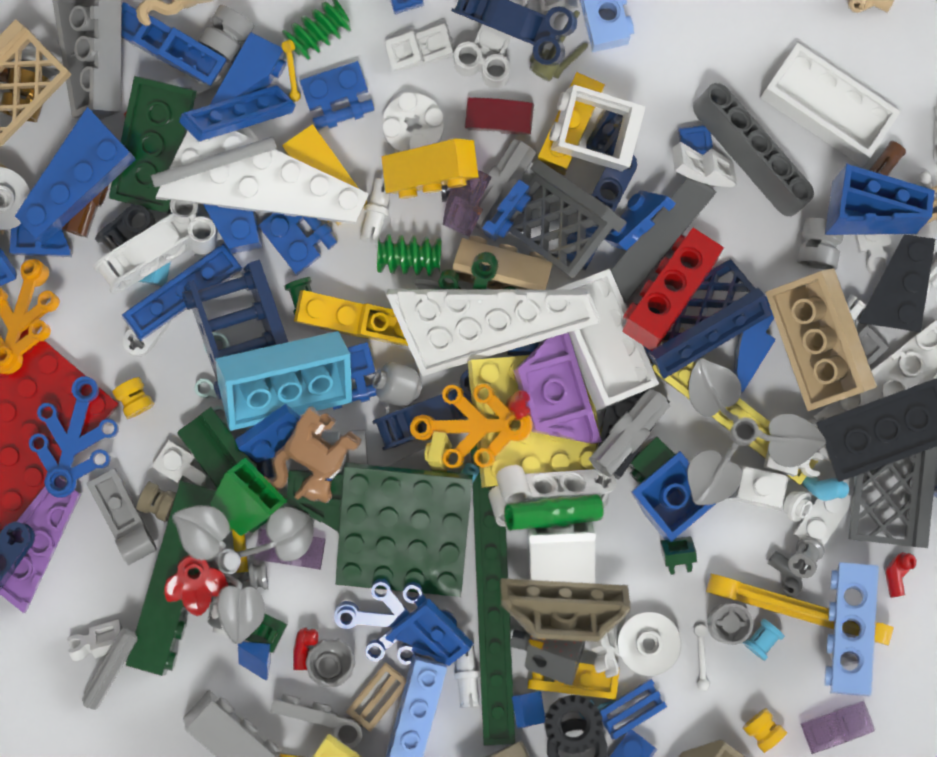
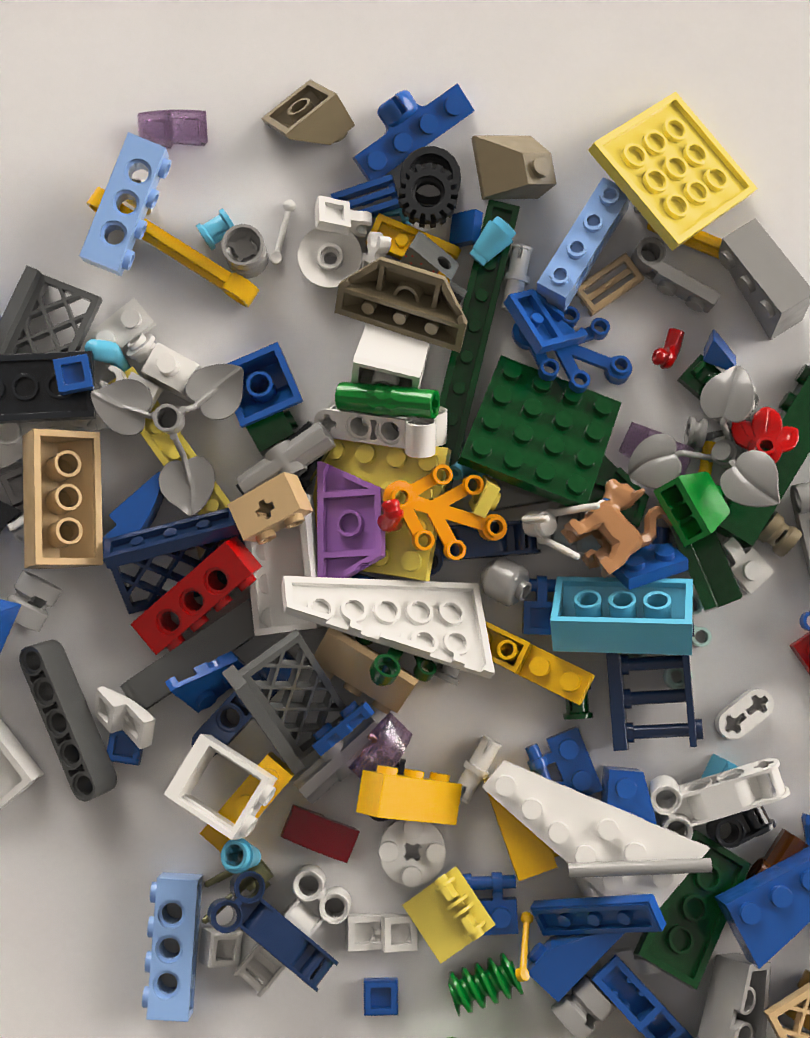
camera: 165 degrees left, 0 degrees up
yellow wheel [112,377,155,419] -> none
blue tile [122,243,242,342] -> none
light grey hair [306,638,355,688] -> none
green piece [377,234,442,277] -> none
dark blue plate [586,110,624,156] -> none
dark green tile [660,536,697,575] -> none
yellow wheel [743,708,787,753] -> none
dark grey arm [767,551,803,597] -> none
light grey bush [788,537,825,578] -> none
red arm [885,552,917,598] -> none
none -> blue plate [53,354,95,395]
none -> medium azure cone [221,838,261,874]
none -> tan brick [227,472,314,545]
none -> white plate [315,195,372,237]
none -> light yellow hinge [402,866,496,964]
none -> medium azure cone [469,216,516,266]
none -> white plant [522,502,600,560]

